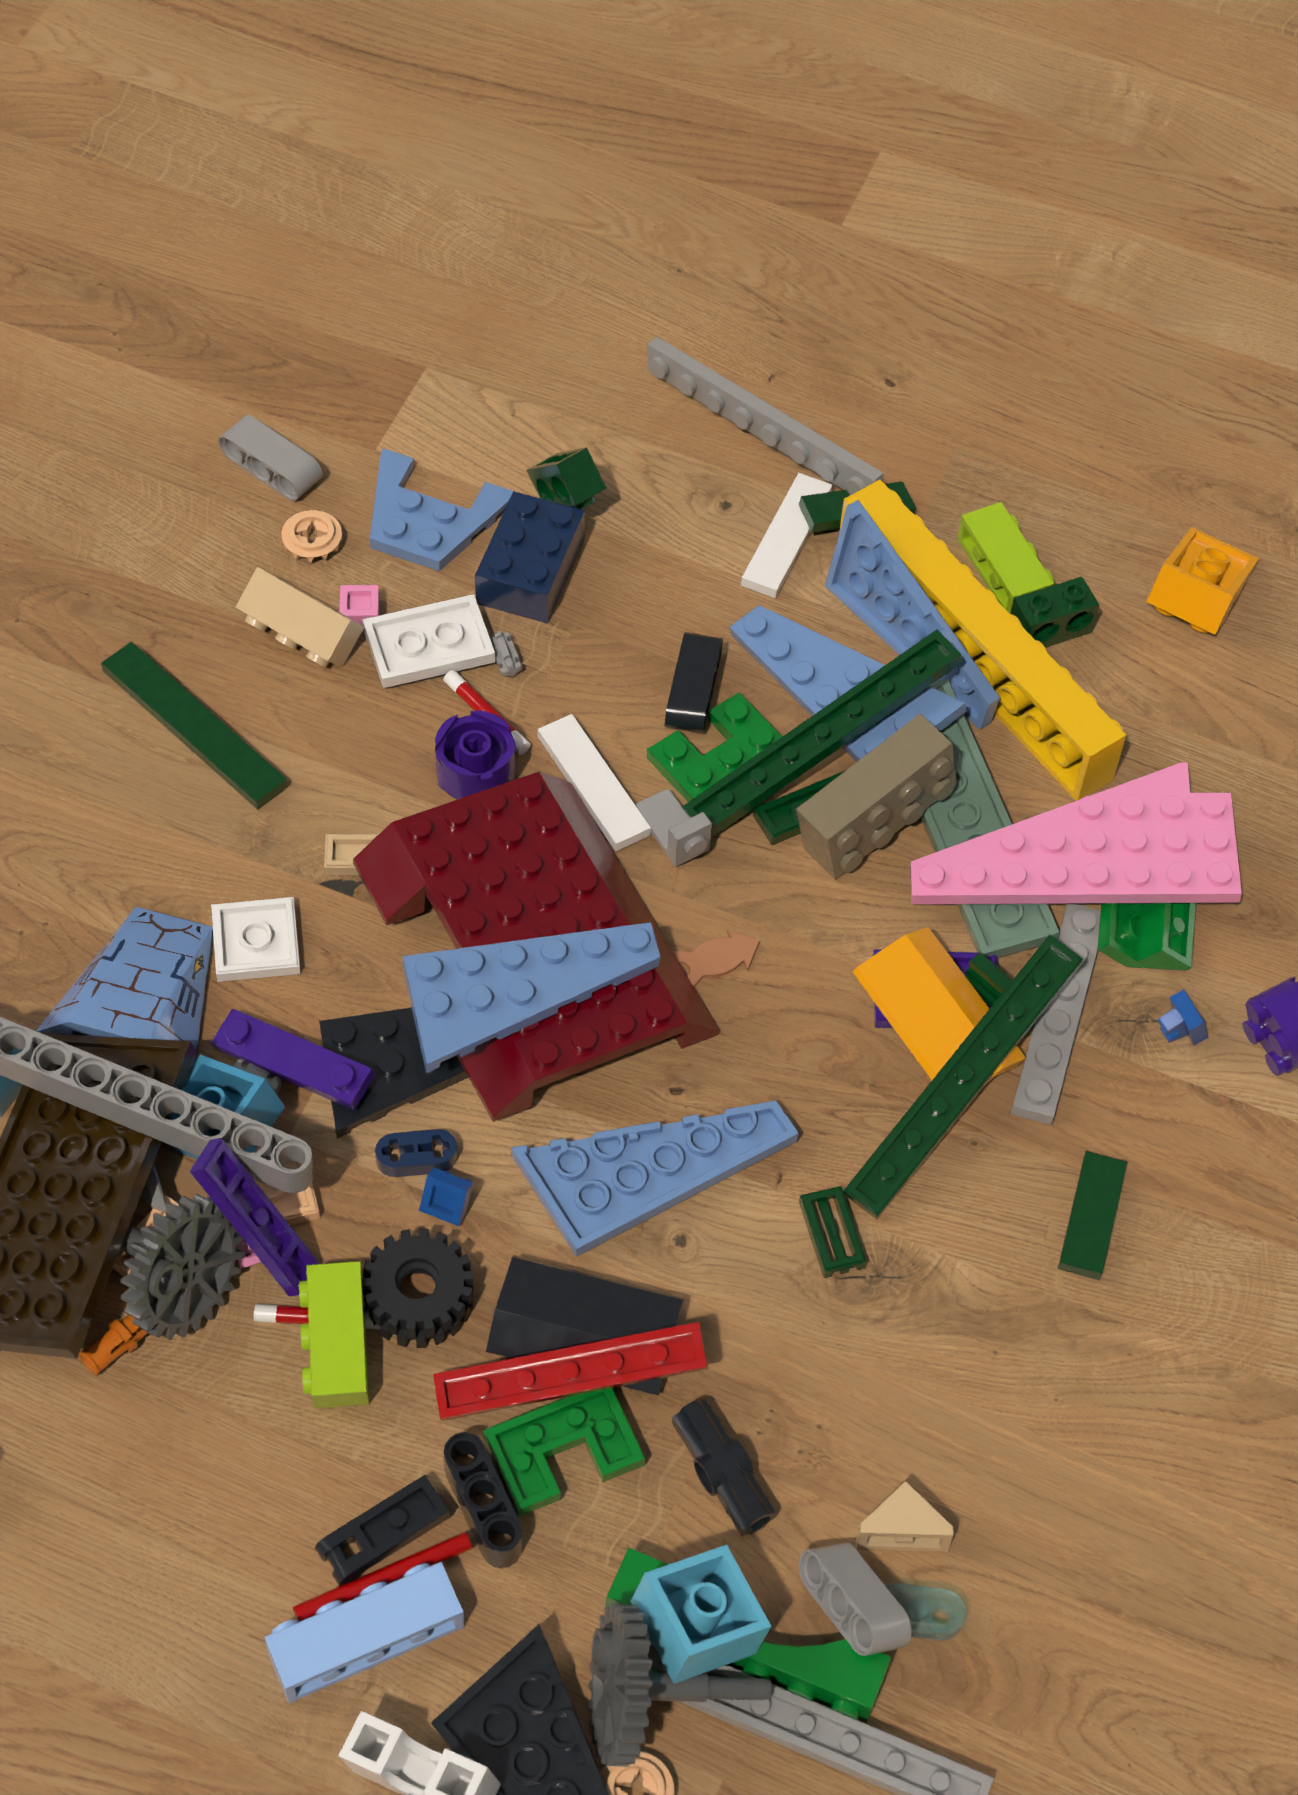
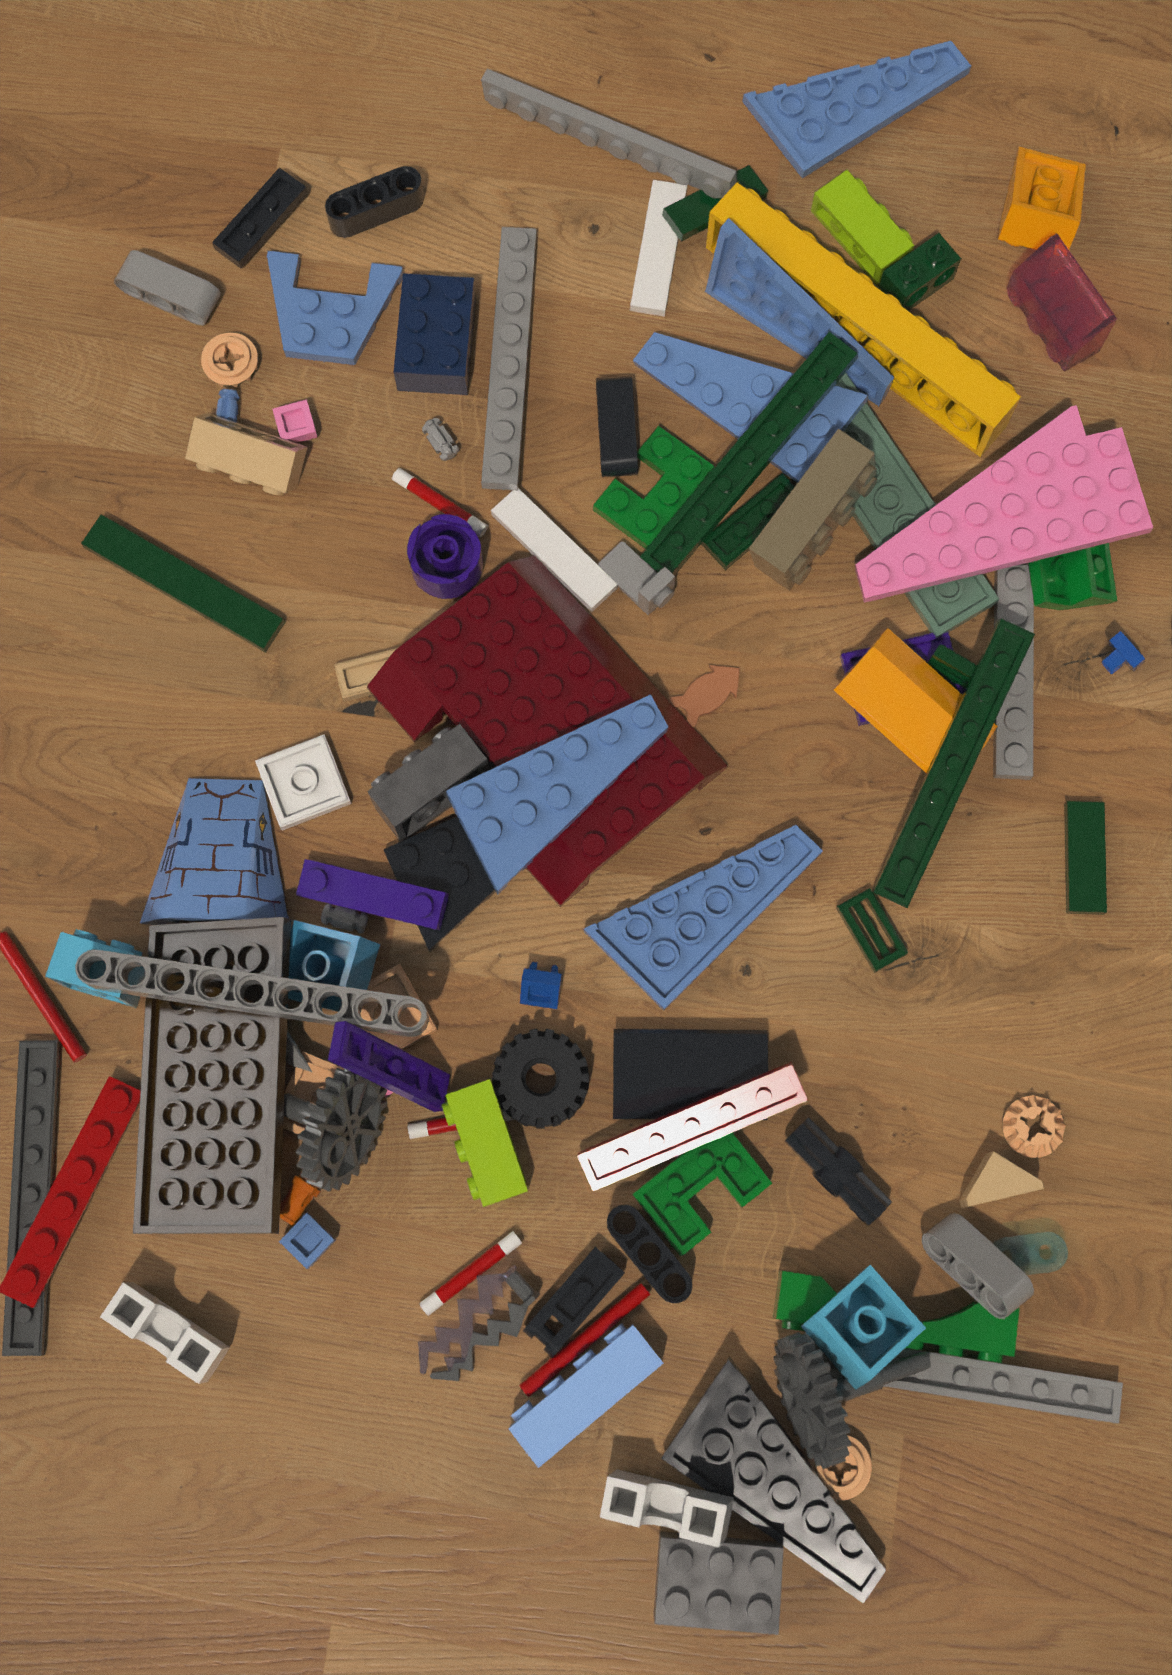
camera: 10 degrees left, 20 degrees up
white plate [362,594,495,688] -> none
dark blue beam [375,1129,457,1177] -> none
dark green brick [526,447,606,509] -> none
none -> black plate [212,167,308,269]
none -> medium blue piece [216,389,239,423]
none -> medium blue plate [279,1213,336,1269]
none -> black beam [325,166,424,238]
none -> flat silver brick [367,724,489,842]
none -> piece [418,1265,540,1381]
none -> red bar [419,1231,522,1316]
none -> light grey plate [481,227,537,491]
none -> medium blue wing [742,41,971,178]
none -> light nougat gear [1002,1095,1066,1158]
none -> clear pink slope [1006,233,1117,372]

